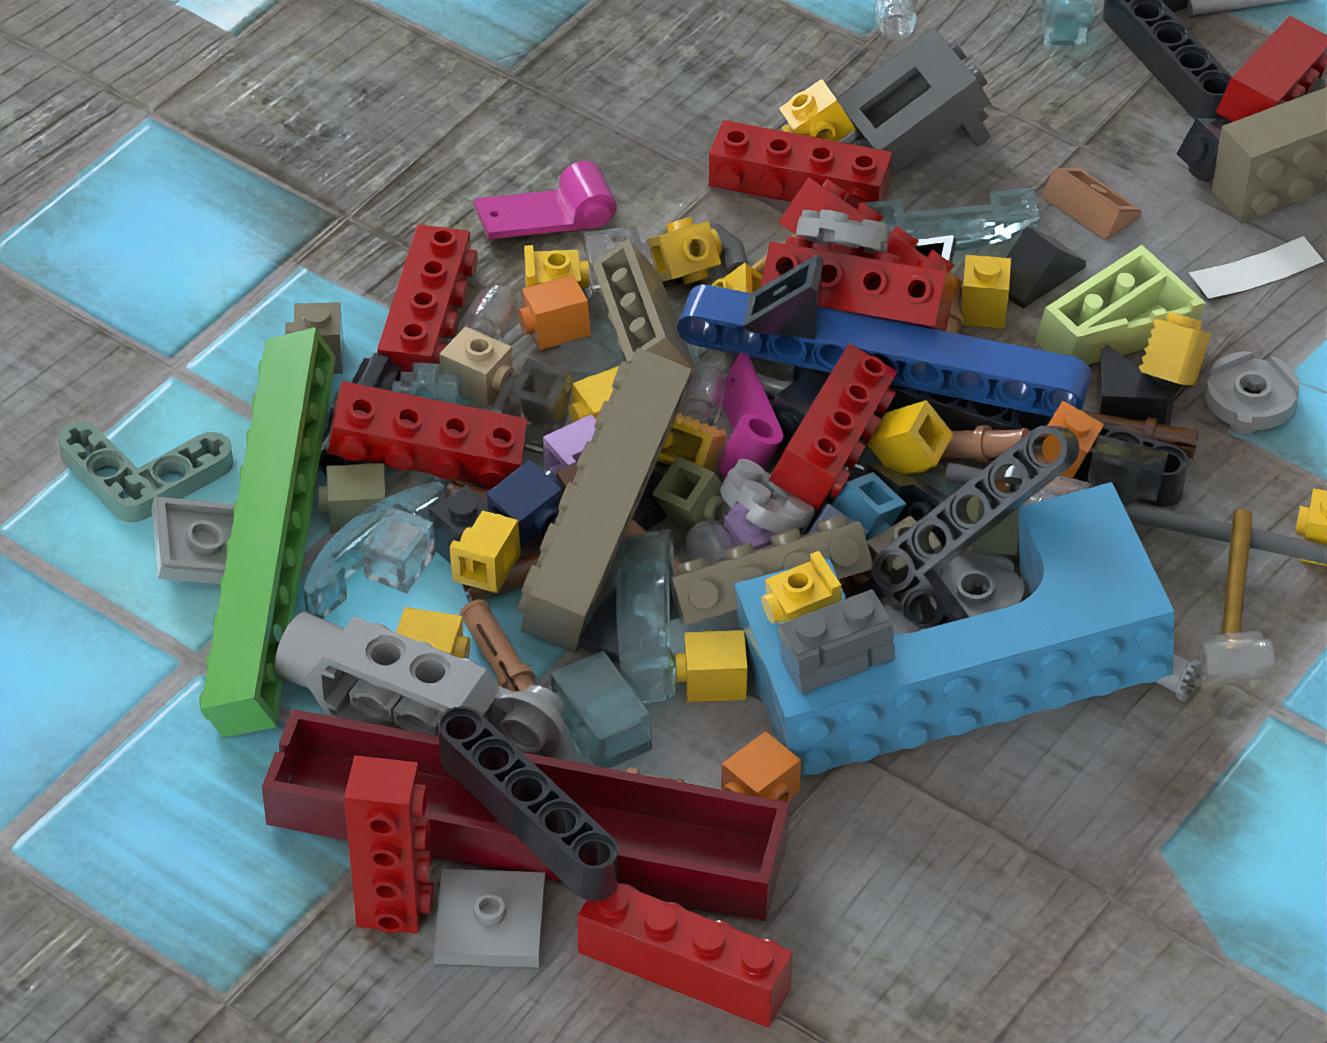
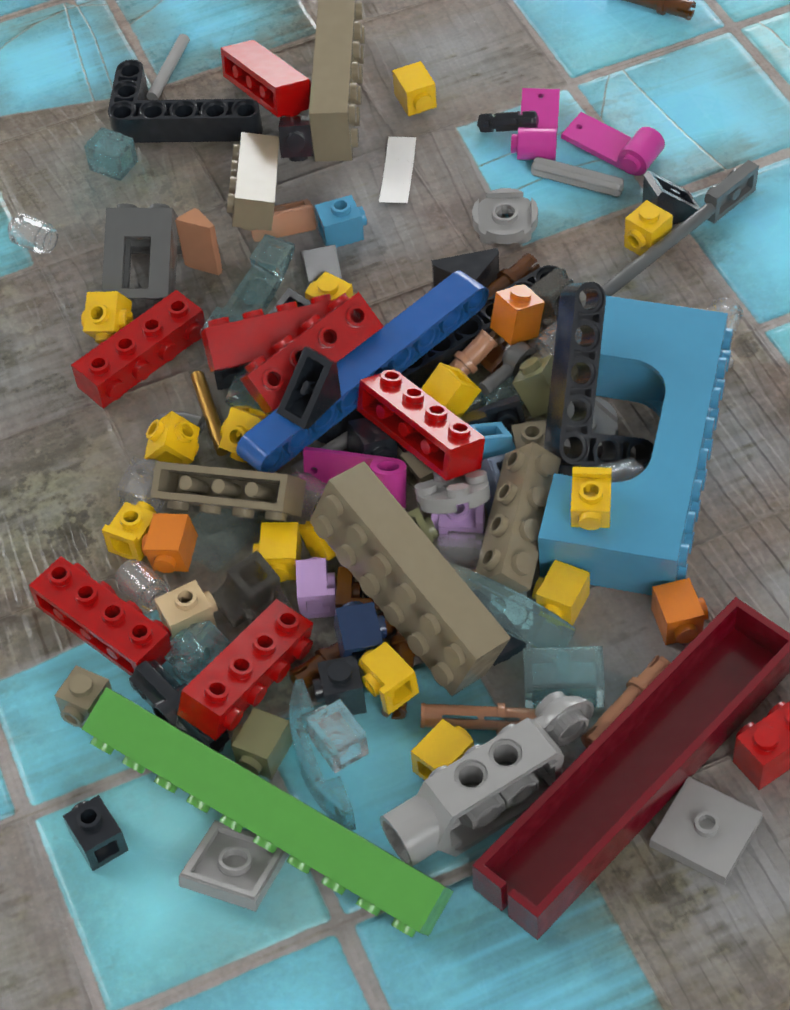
camera: 55 degrees left, 5 degrees up
sand green beam [58,422,233,522] -> none
red brick [344,755,435,934] -> none
black beam [438,706,619,901] -> none
dark pink door [473,161,617,239] -> none
dark grey brick [778,590,895,694] -> none
light grey plate [795,209,890,254] -> none
yellowish green wedge [1035,245,1206,365] -> none
yellow brick [1138,312,1212,386] -> none
pearl gold bar [1220,509,1253,651] -> none
none -> black brick [63,795,128,871]
none -> nougat slope [175,208,223,275]
none -> dark tan brick [227,132,279,231]
none -> dark azure brick [314,195,367,248]

